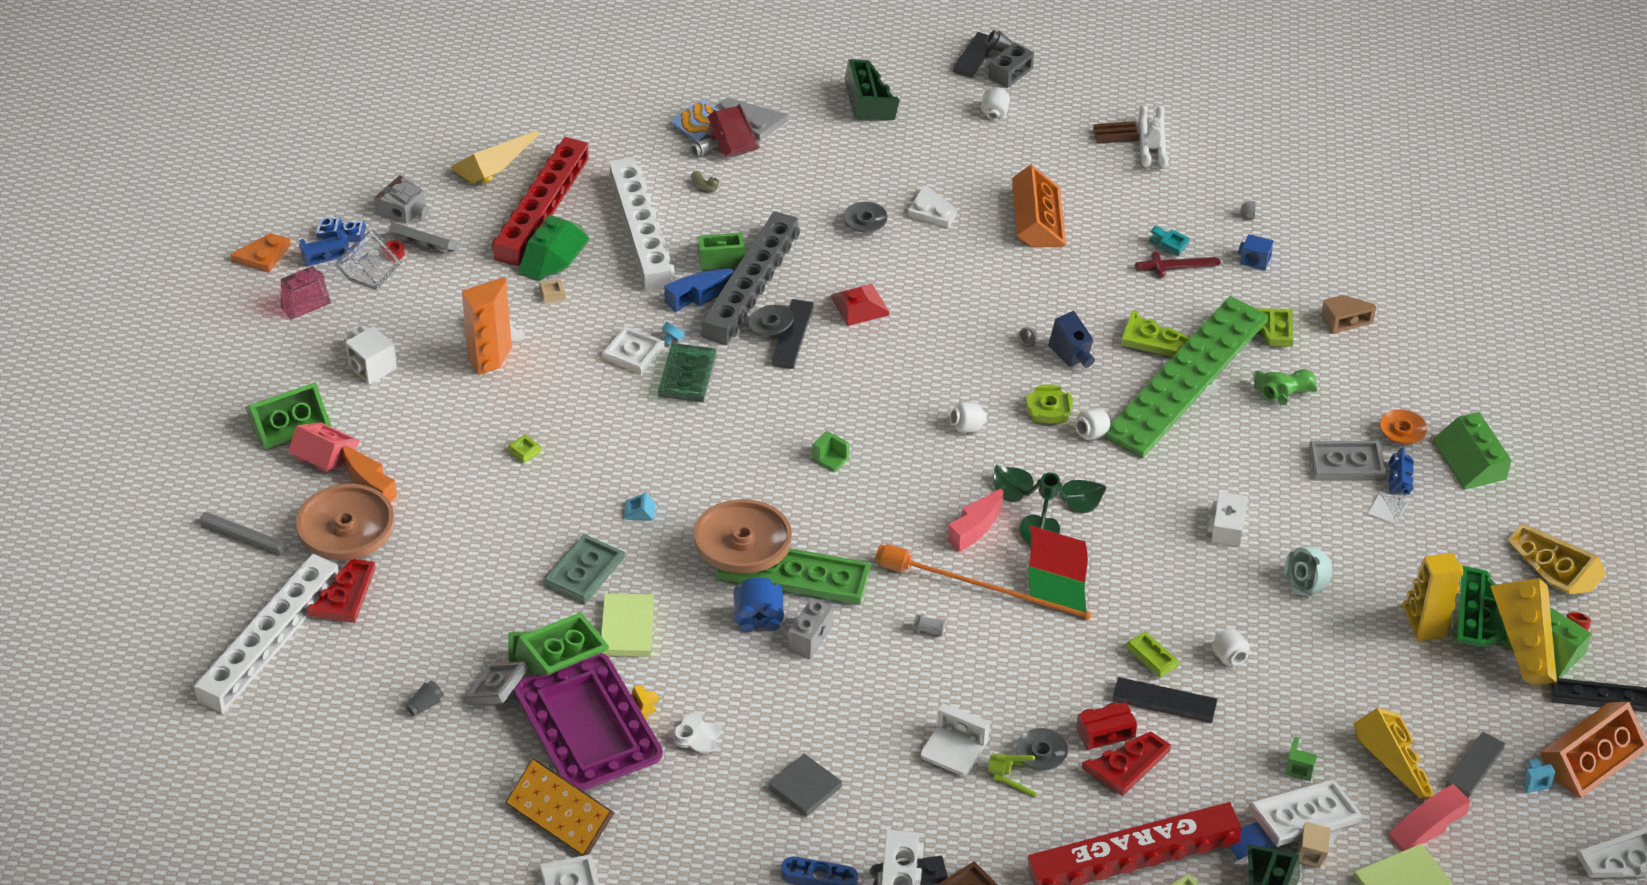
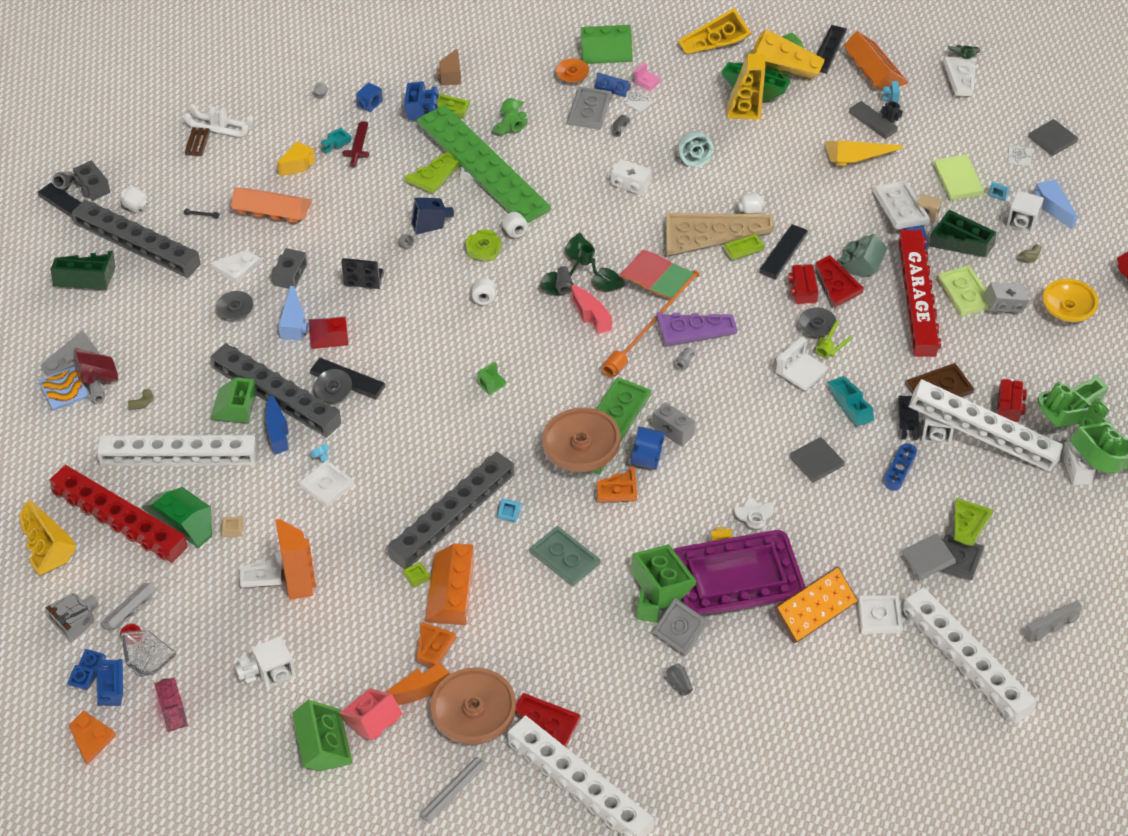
camera: 75 degrees left, 5 degrees up
yellowish green tile [601,594,654,656] -> none
clear green plate [658,343,717,403] -> none
bright green panel [1285,737,1317,781] -> none
coral slope [1388,784,1470,851] -> none
none -> dark grey brick [72,199,201,278]
none -> black hinge [184,208,220,219]
none -> dark grey brick [271,248,307,289]
none -> yellow slope [277,141,316,176]
none -> light blue slope [279,286,308,341]
none -> black bracket [341,258,384,289]
none -> dark grey brick [388,451,514,569]
none -> blue brick [404,81,439,121]
none -> orange wing [417,622,457,667]
none -> orange slope [425,543,474,625]
none -> dark grey cone [556,266,574,294]
none -> orange wing [597,466,637,502]
none -> dark grey arm [613,115,630,137]
none -> bright pink bracket [634,63,660,91]
none -> medium lavender wing [656,312,738,346]
none -> tan wing [666,213,774,256]
none -> teal slope [827,376,874,427]
none -> sand green slope [839,233,887,277]
none -> black gear [880,101,903,123]

